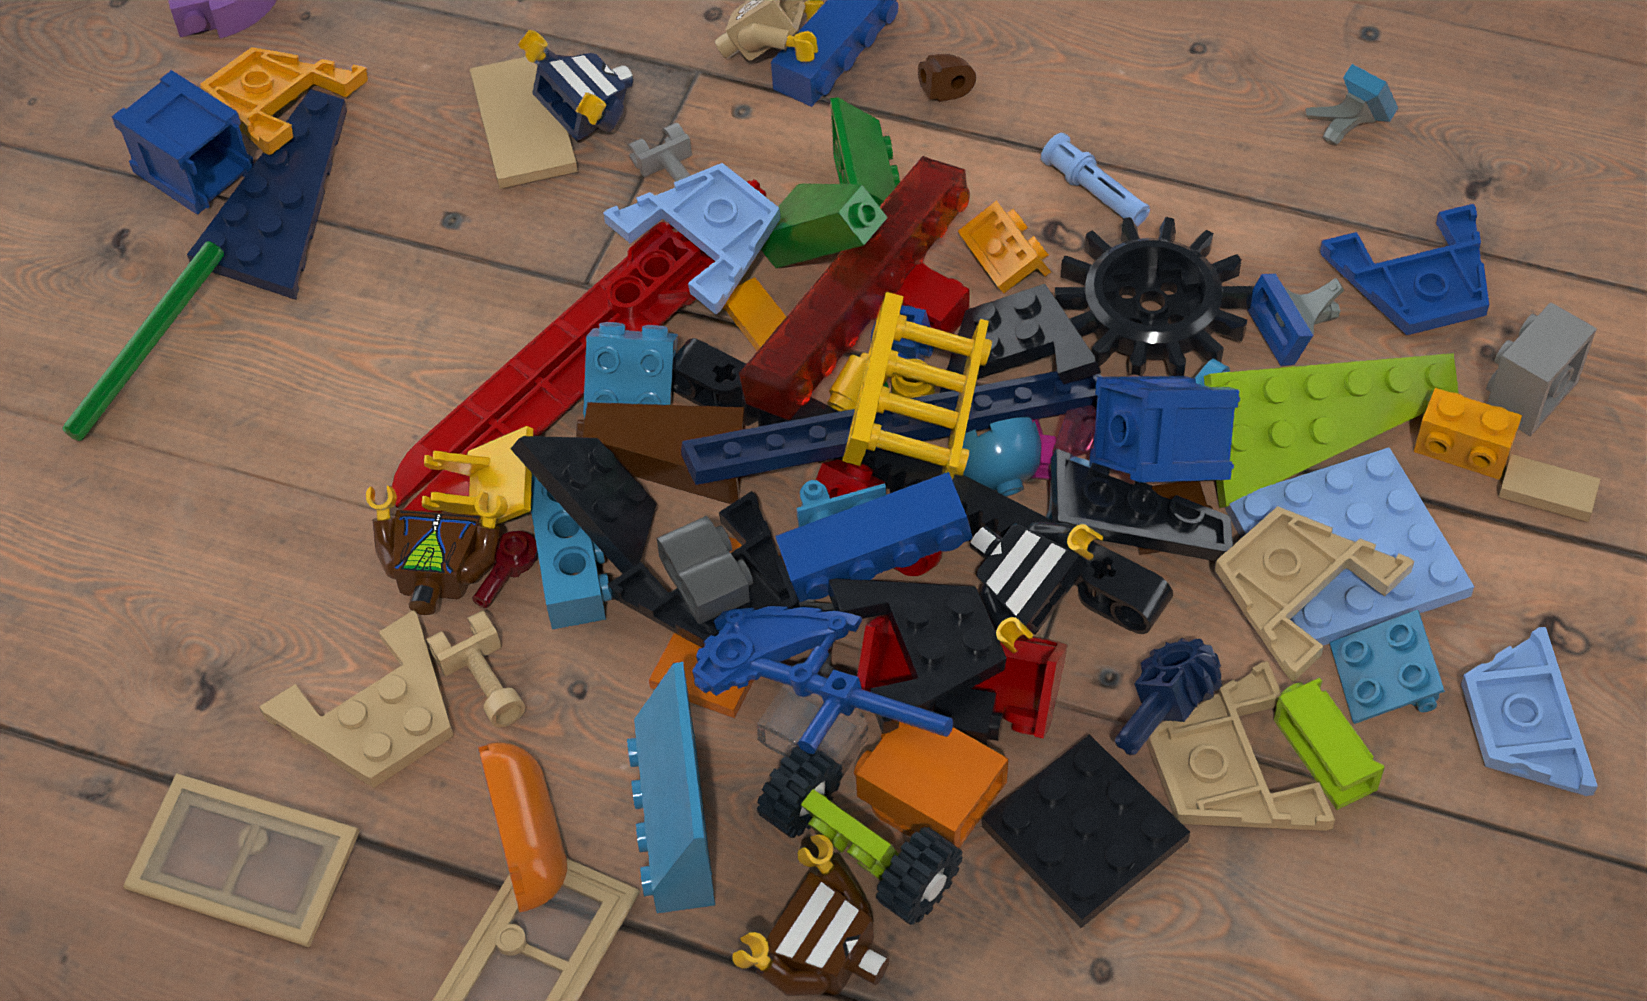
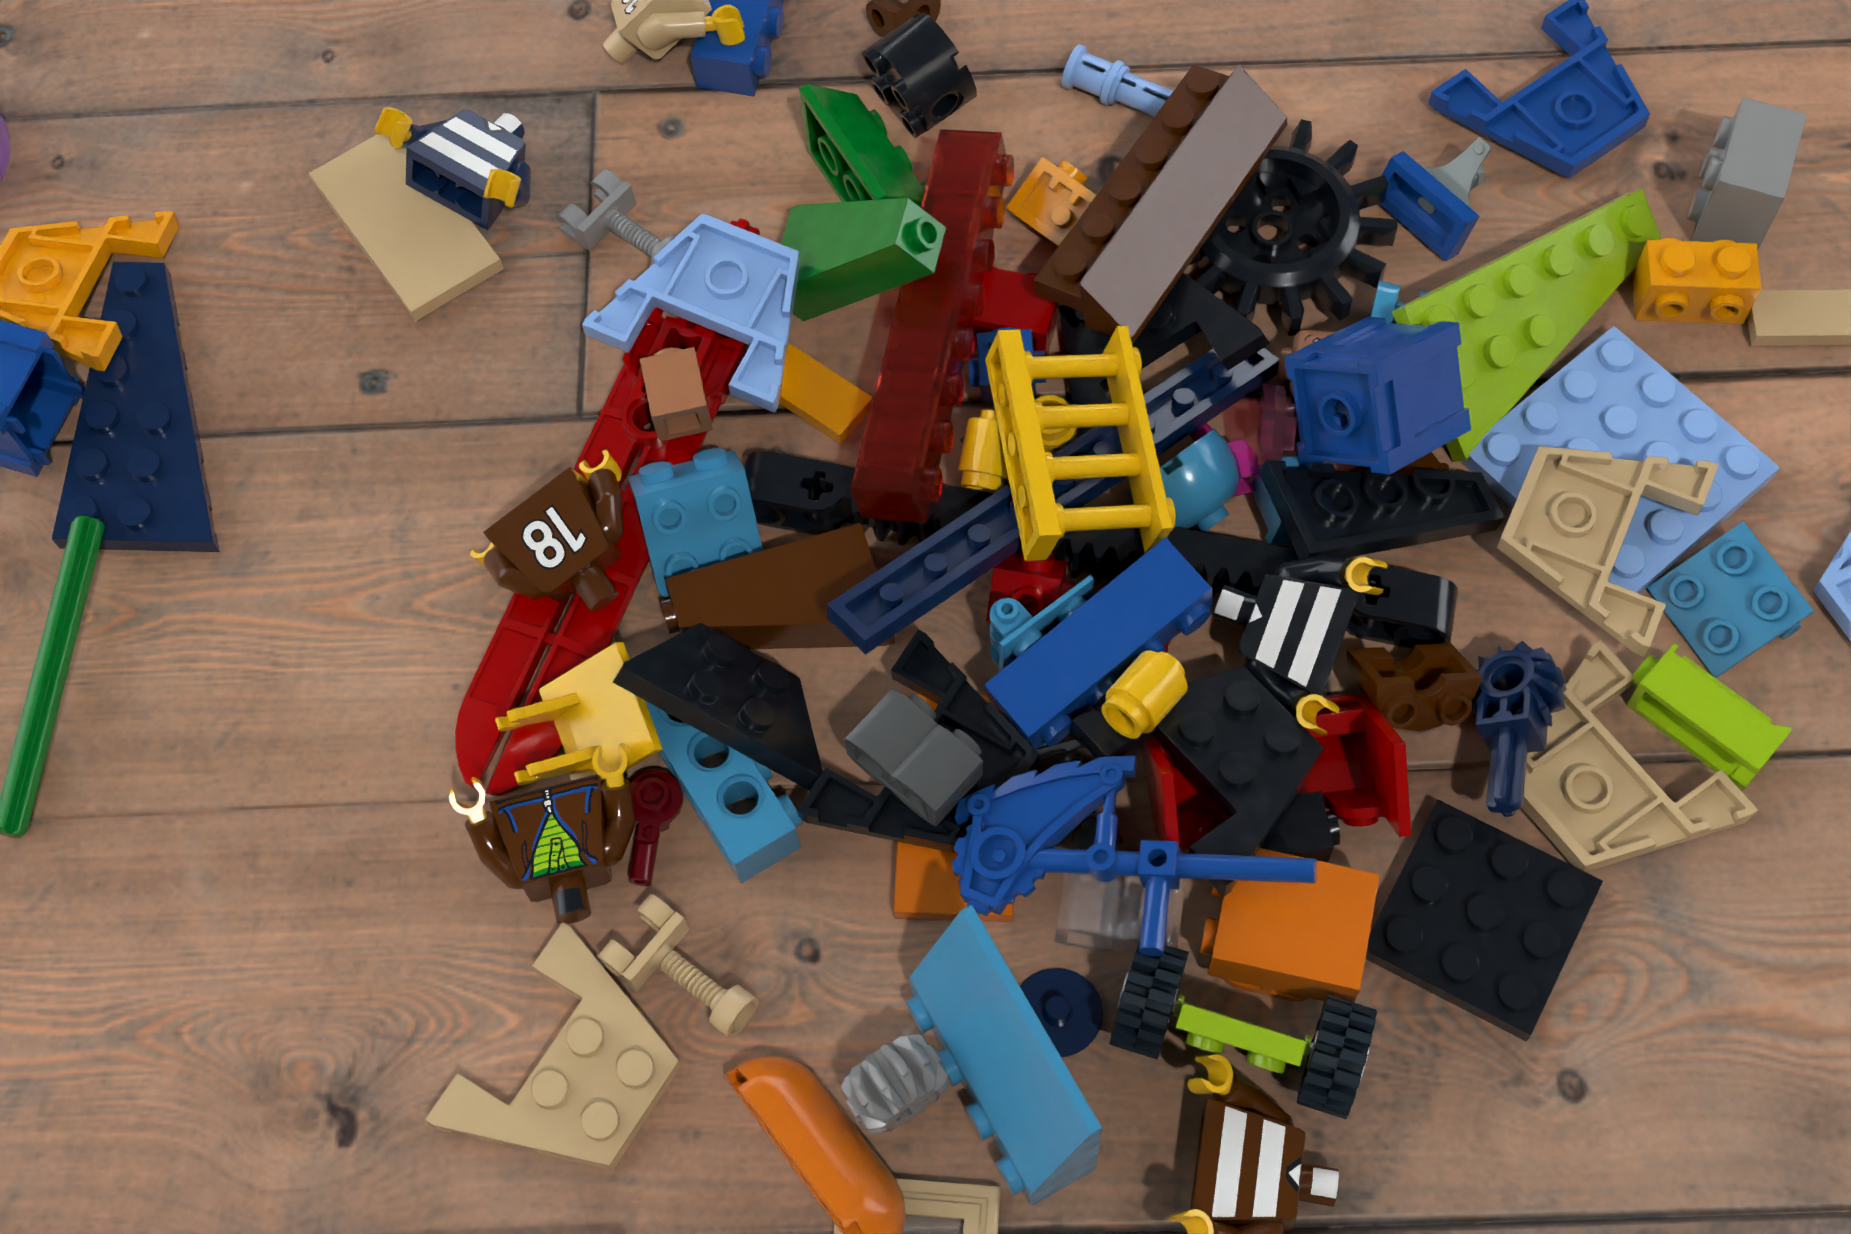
camera: 20 degrees left, 10 degrees up
none -> reddish brown torso [470,449,624,613]
none -> nougat brick [640,347,713,442]
none -> light grey gear [840,1034,950,1134]
none -> black brick [862,12,977,138]
none -> dark blue piece [1020,968,1103,1057]
none -> slope [1034,64,1288,345]
none -> yellow brick [1101,650,1188,739]
none -> reddish brown cylinder [1347,643,1483,731]

